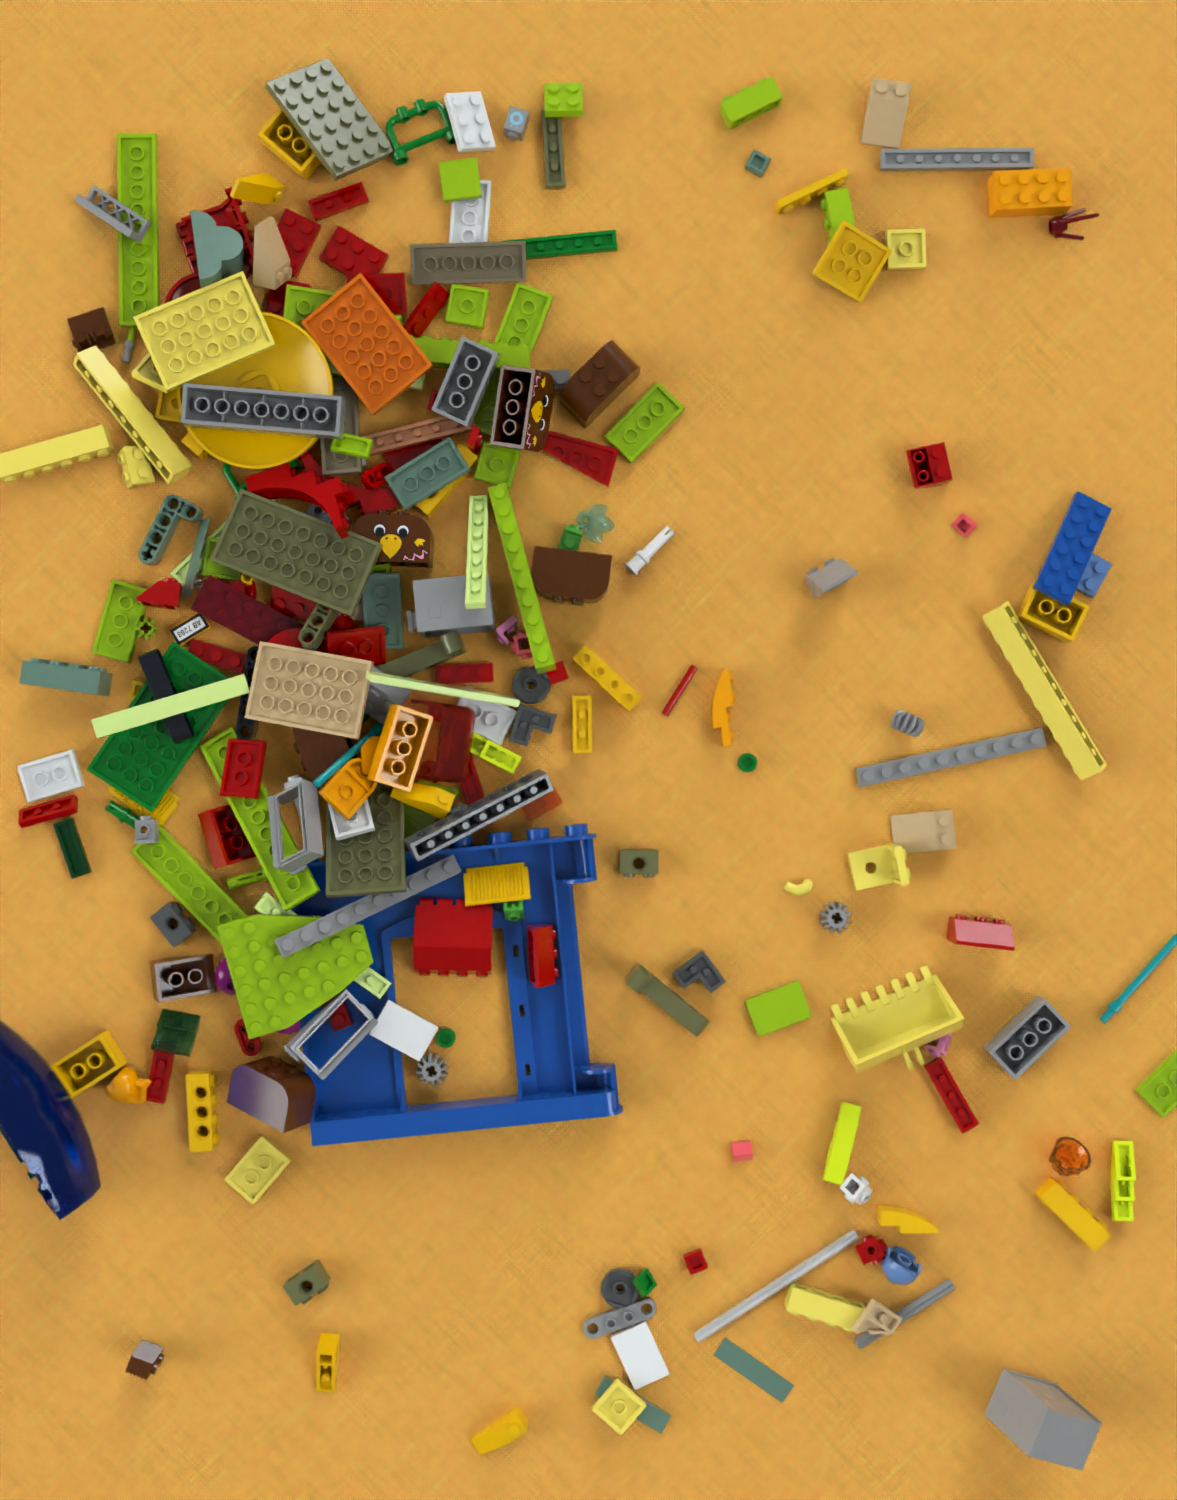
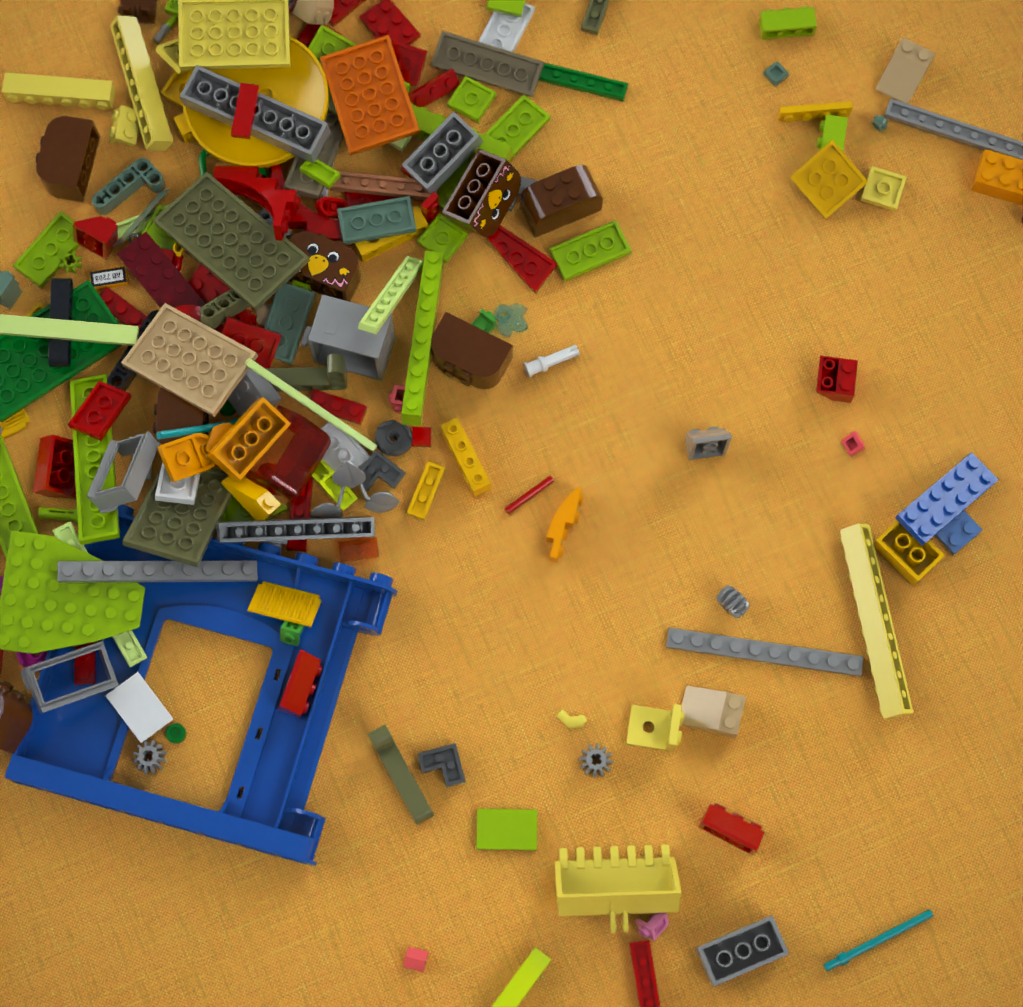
camera: 15 degrees right, 15 degrees down
red hinge [413,898,493,978] -> none
bright pink bracket [495,615,518,645] -> none
olive brick [619,849,659,877] -> none
green tile [737,753,757,772] -> none
none -> reddish brown brick [36,116,100,202]
none -> red tile [231,83,260,139]
none -> light grey plant [309,460,400,518]
none -> sand green plate [871,115,888,132]

